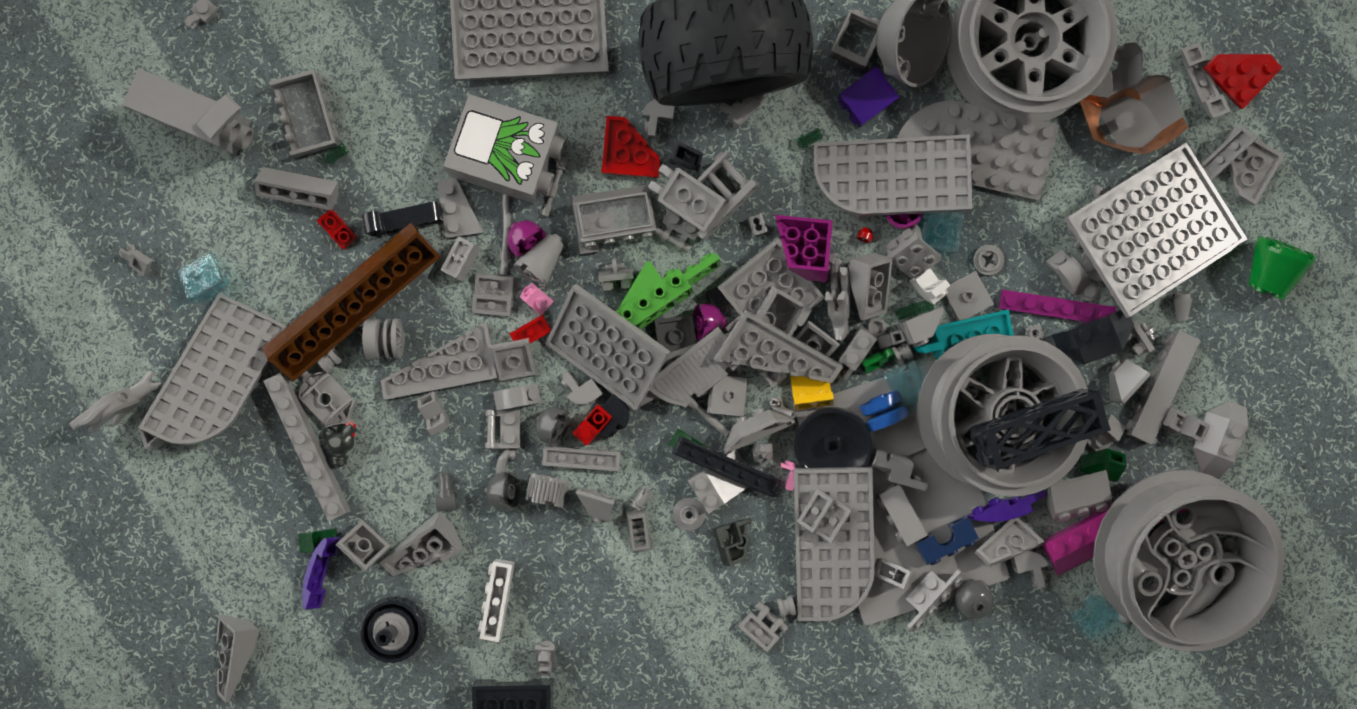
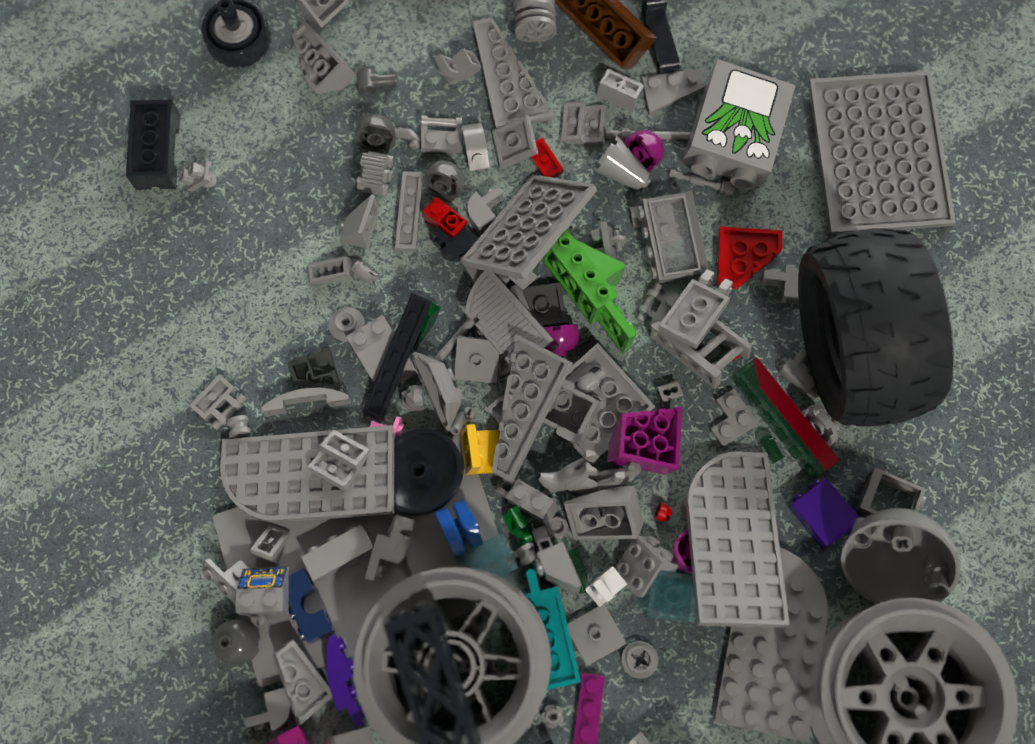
camera: 90 degrees right, 15 degrees down
white brick [478,559,515,642] -> none
bright pink bracket [520,283,554,315] -> none
black slope [669,140,703,171] -> none
light grey slope [795,321,840,357] -> none
none -> light grey slope [236,567,289,615]
none -> light grey slope [261,388,351,416]
none -> light grey cylinder [577,369,606,394]
none -> light grey plate [710,389,759,448]
none -> brick [734,357,840,479]
none -> light grey plate [802,403,840,446]

